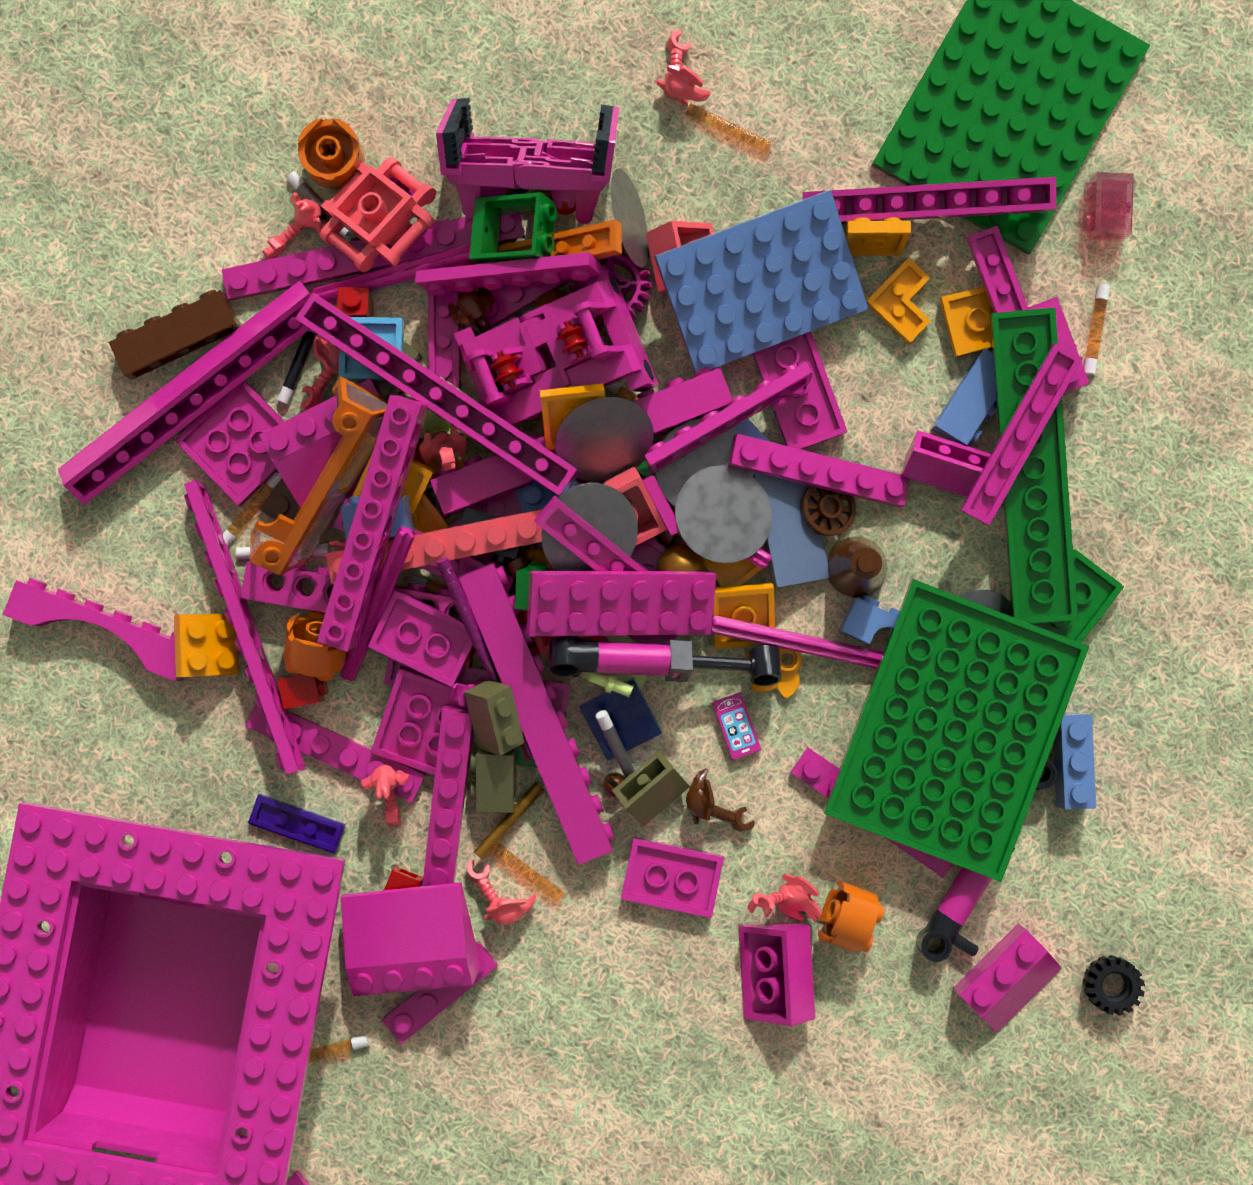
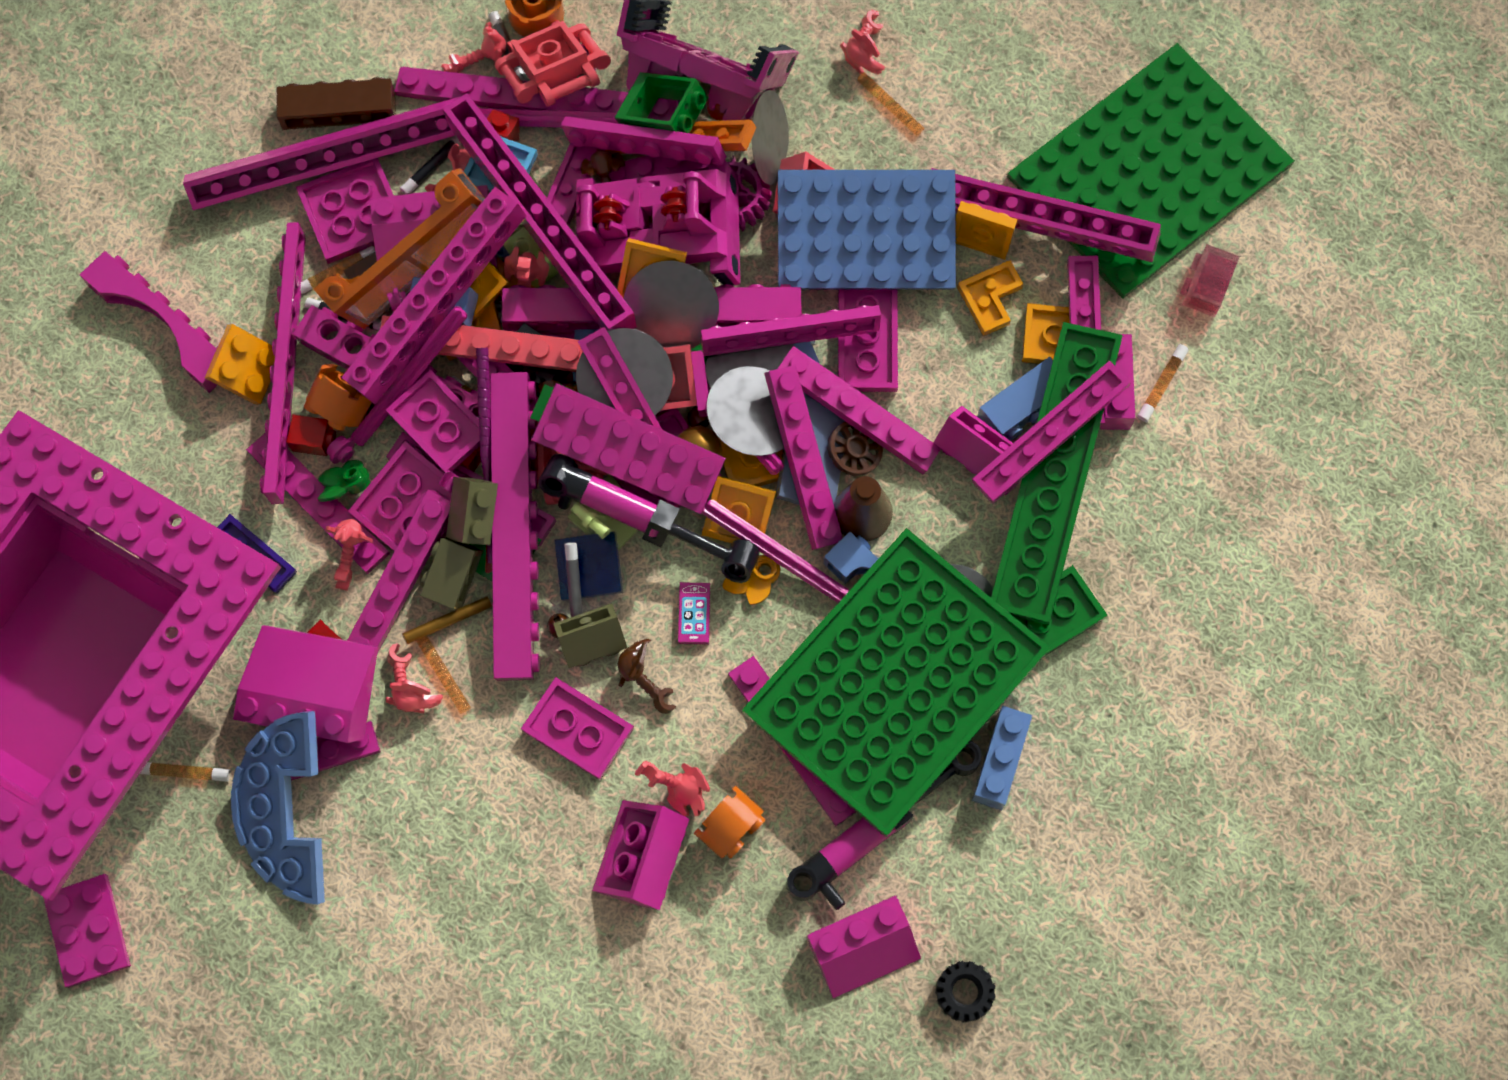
camera: 20 degrees right, 15 degrees down
none -> medium blue plate [231,711,325,905]
none -> green plate [318,460,370,502]
none -> dark pink plate [326,436,355,464]
none -> dark pink plate [387,287,407,312]
none -> dark pink plate [764,365,843,550]

